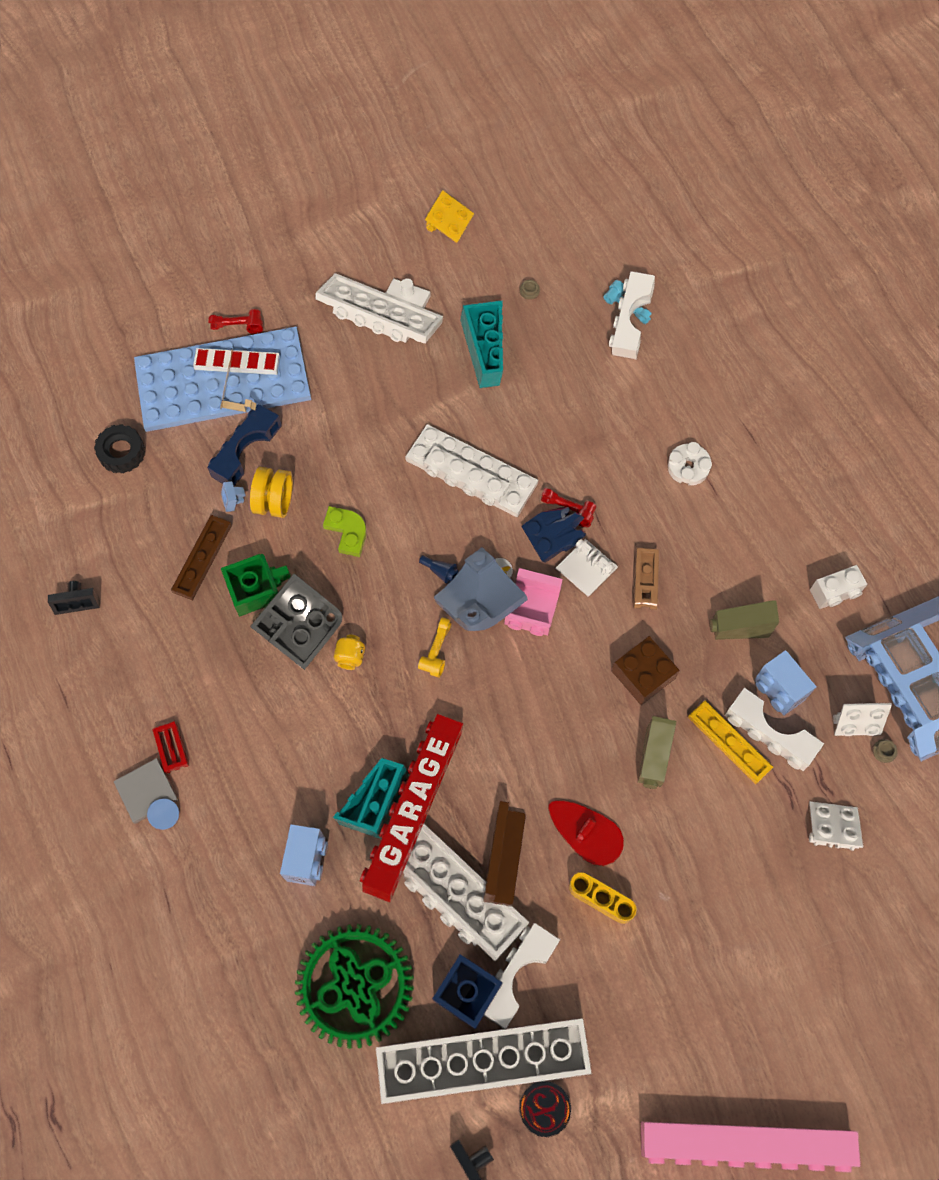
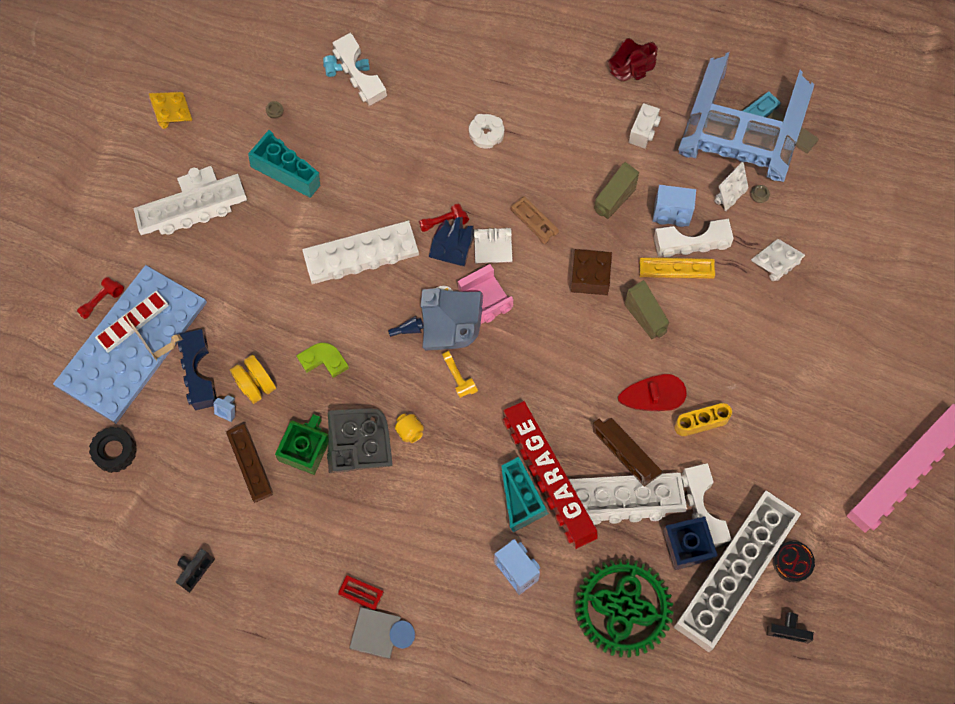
camera: 45 degrees left, 0 degrees up
none -> dark red piece [607,38,658,81]

